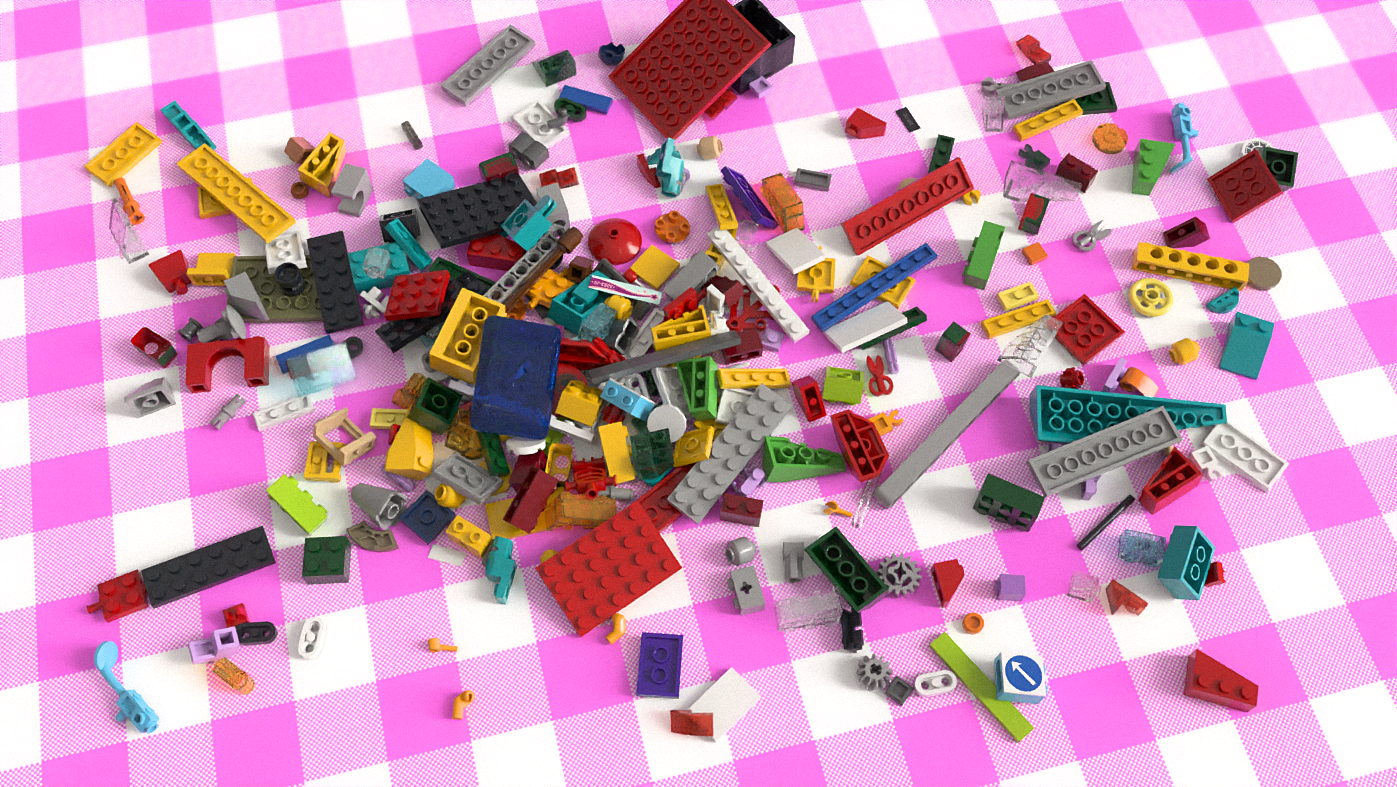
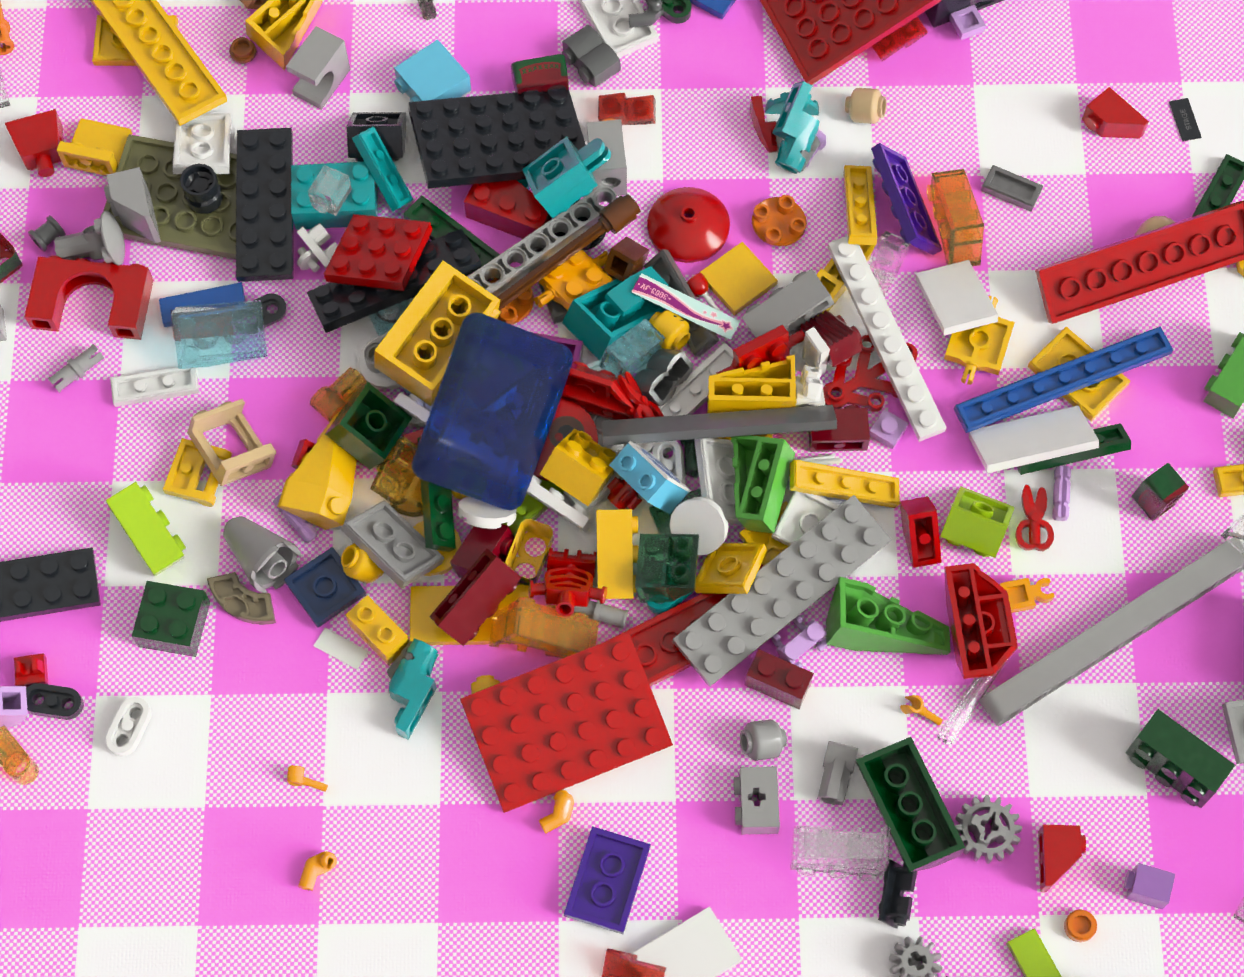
camera: 15 degrees right, 5 degrees up
light yellow plate [370,408,408,430] -> none

